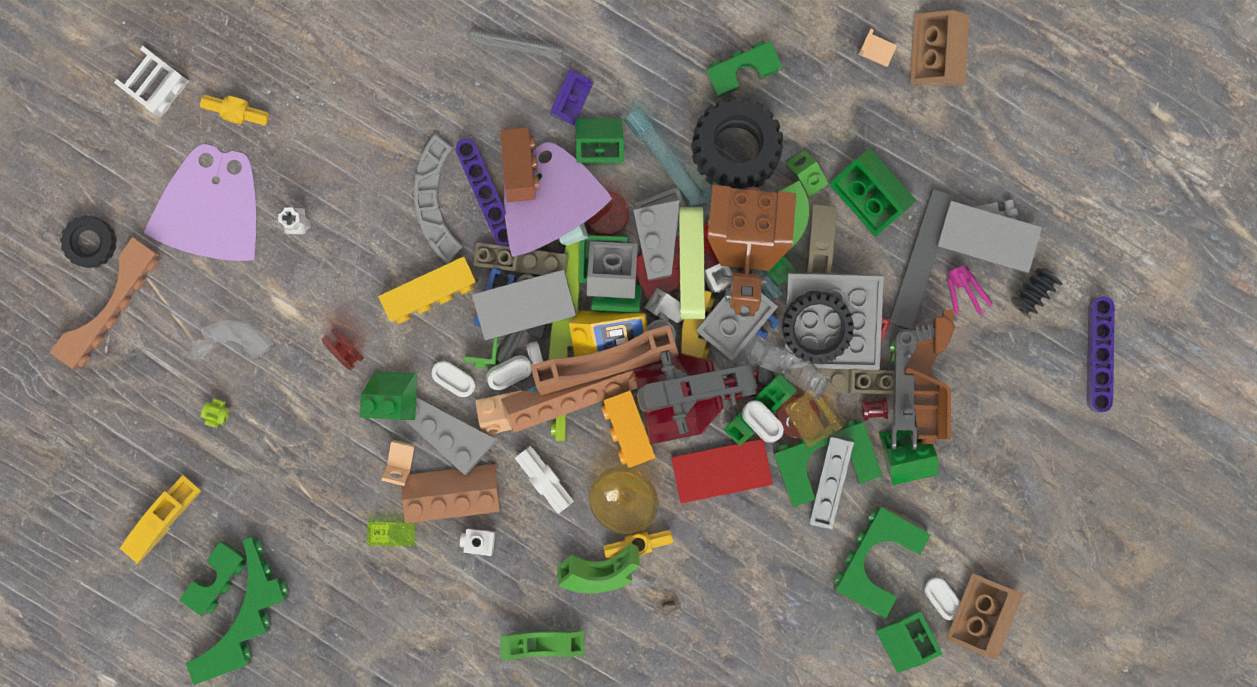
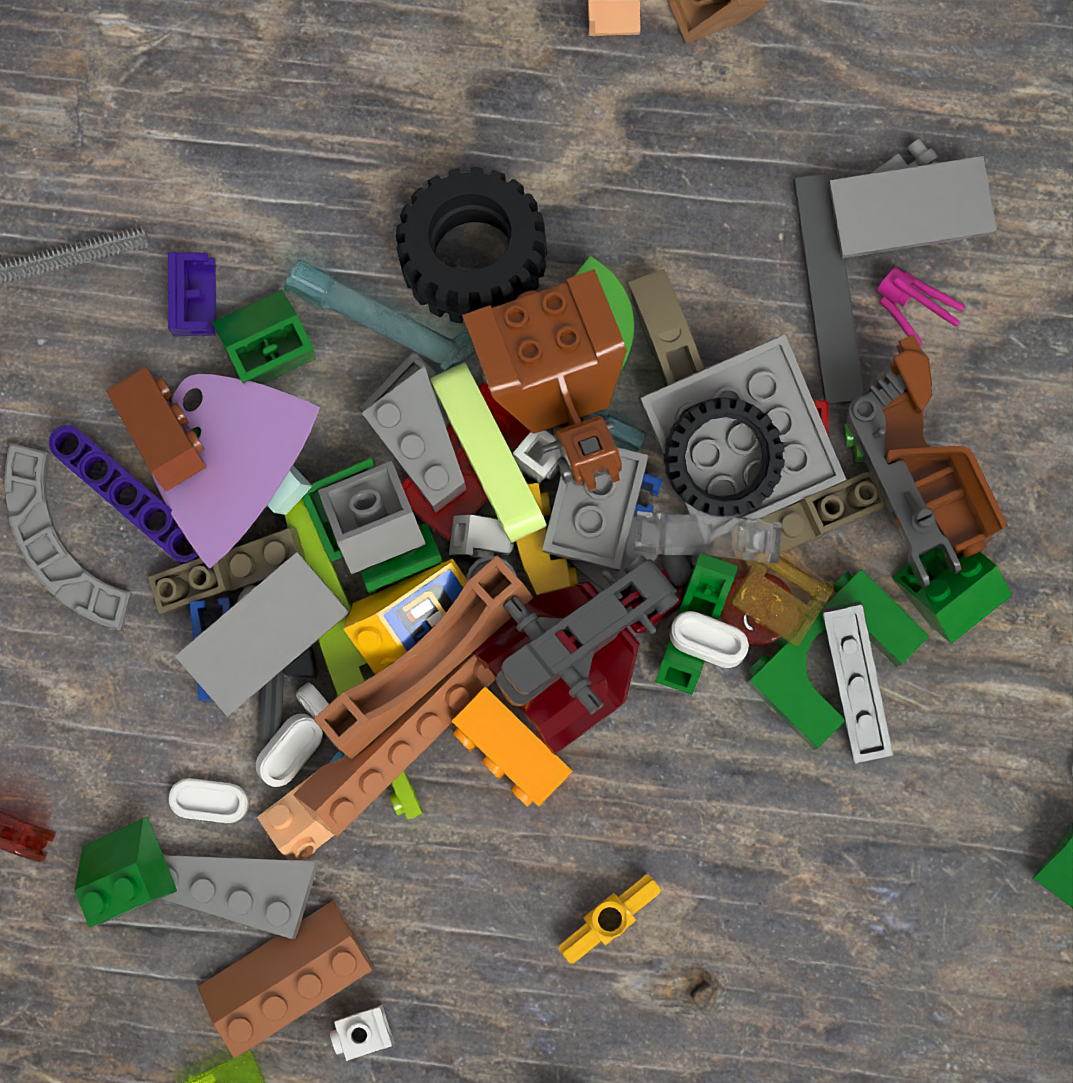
camera: 30 degrees left, 5 degrees down
yellow brick [378,257,478,325] -> none
light nougat bracket [381,440,415,486] -> none
bright green bracket [463,337,499,368] -> none
white piece [515,446,574,514] -> none
bright green arch [557,544,640,593] -> none
clear red head [587,191,629,235] -> none
clear yellow dish [589,467,659,535] -> none
red tile [671,439,773,504] -> none
green arch [706,40,783,99] -> none
green plate [765,256,796,286] -> none
bright green bracket [786,150,828,197] -> none
green slope [829,148,917,237] -> none
green arch [833,506,931,618] -> none
dark red bush [862,398,888,421] -> none
black piece [1010,268,1063,319] -> none

